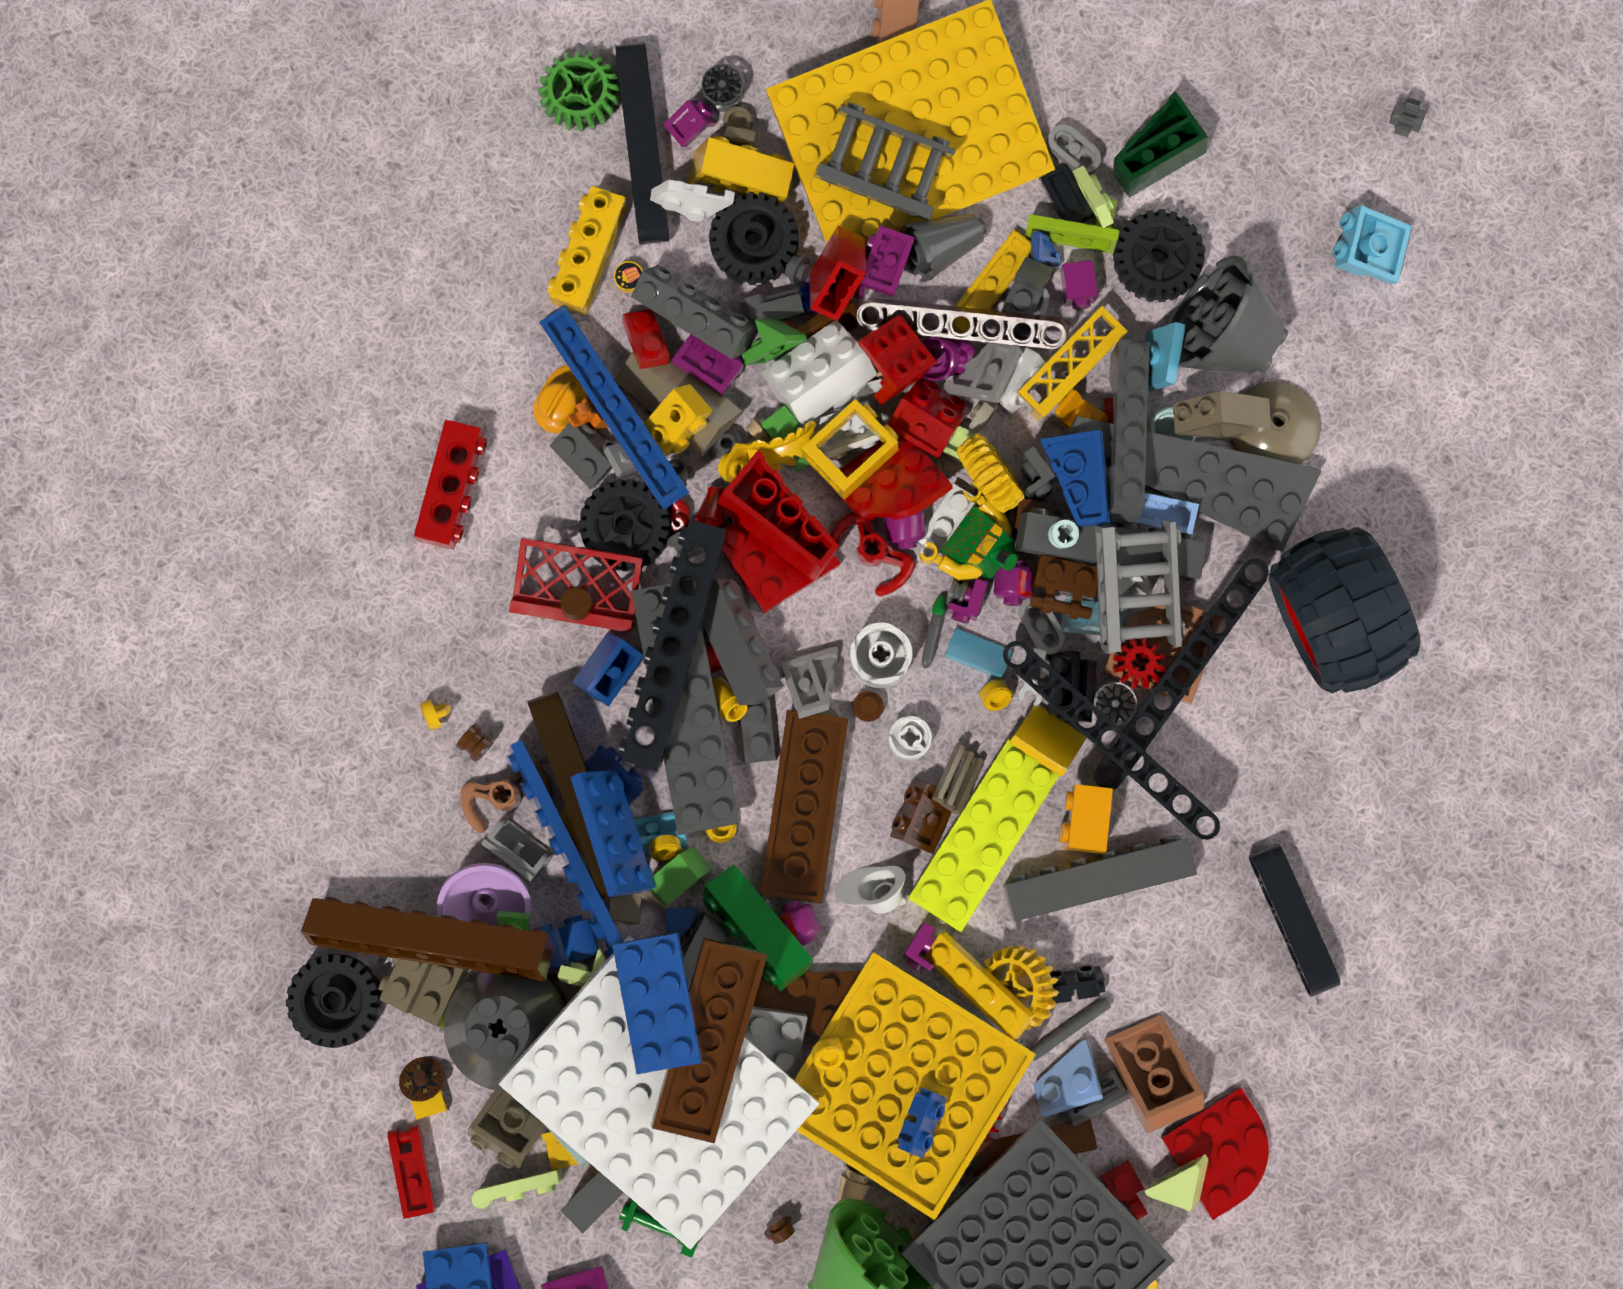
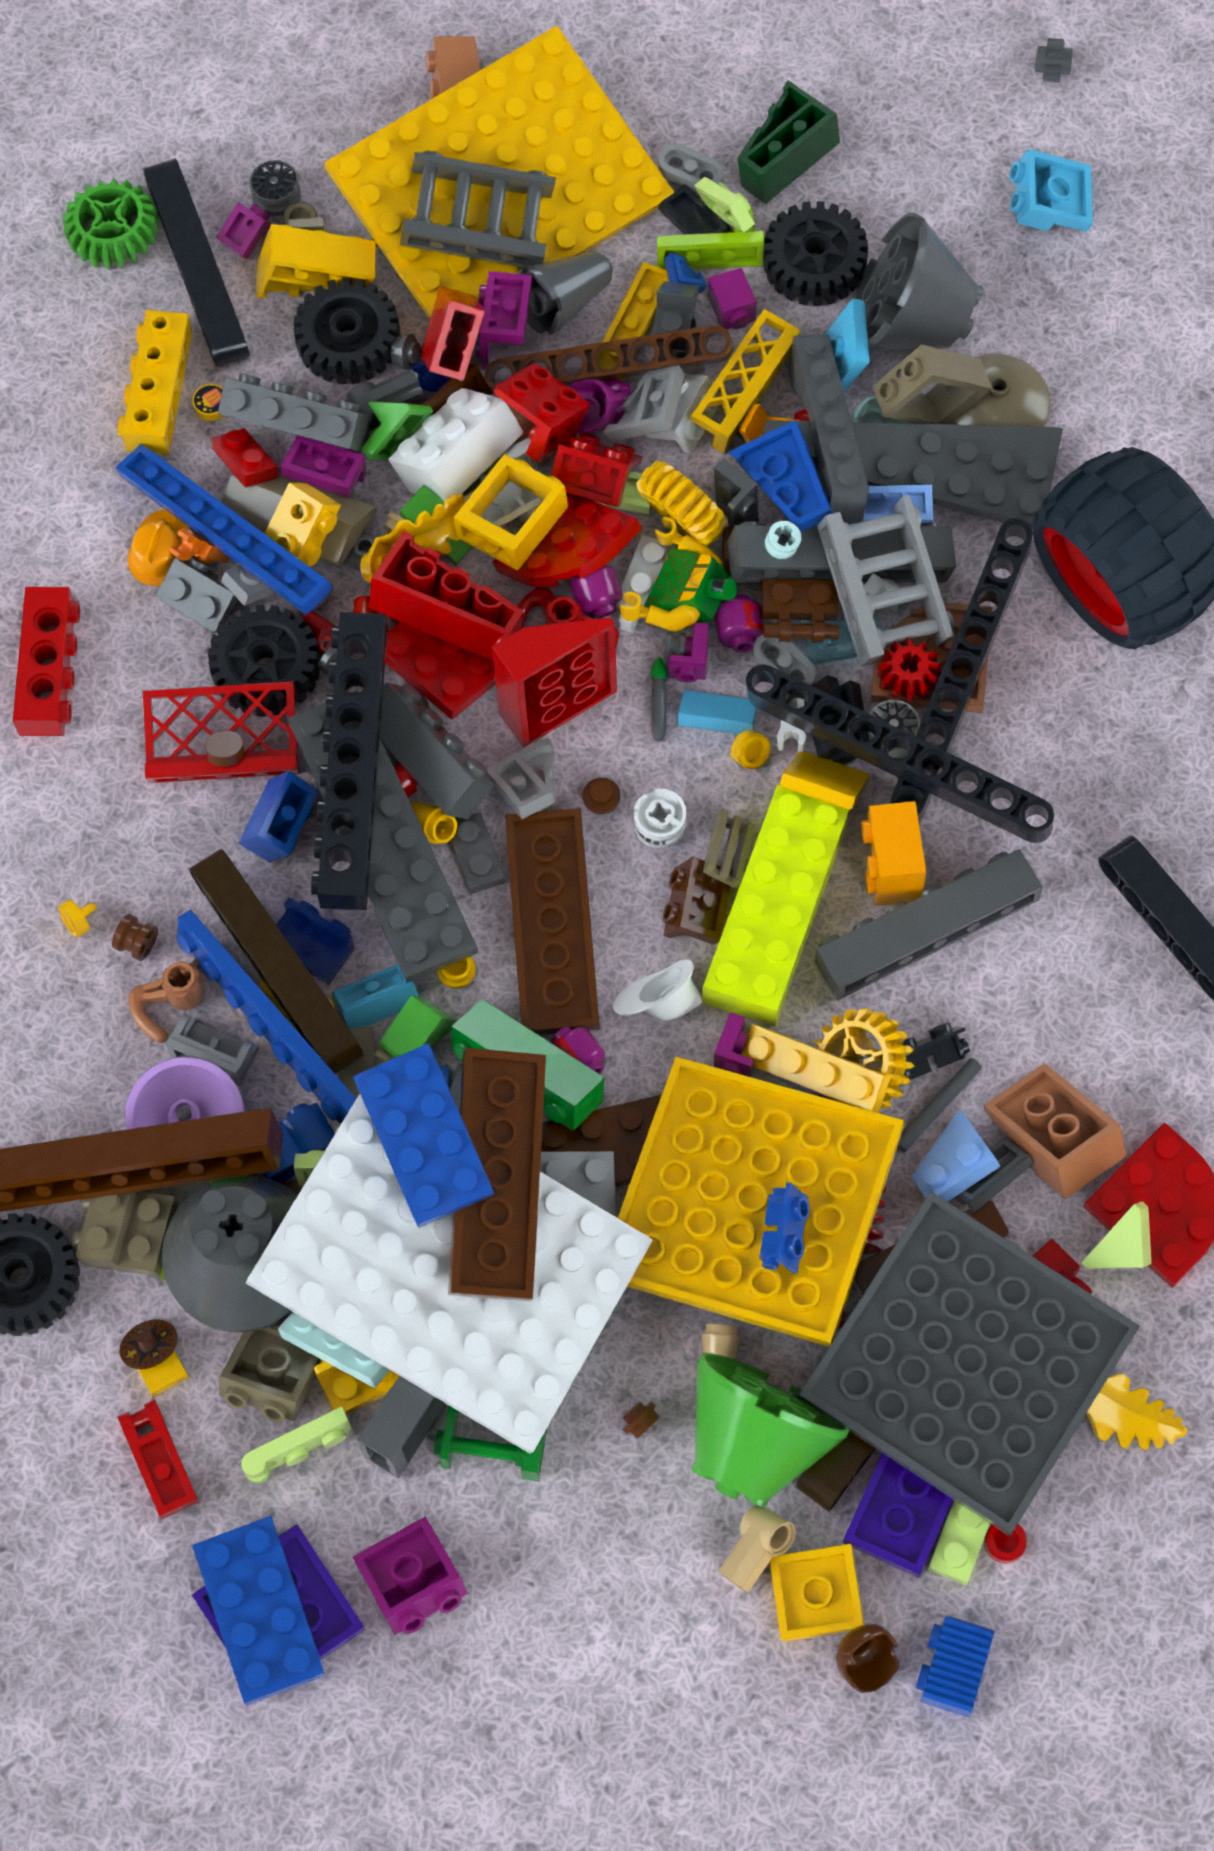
camera: 15 degrees left, 15 degrees down
blue plate [570,770,655,897] -> none
yellow tile [649,835,682,862] -> none
white wing [650,179,735,222] -> none
yellow tile [812,1036,845,1070] -> none
white brick [850,622,912,688] -> none
dark tan plate [968,401,1001,433] -> none
none -> red slope [492,617,617,748]

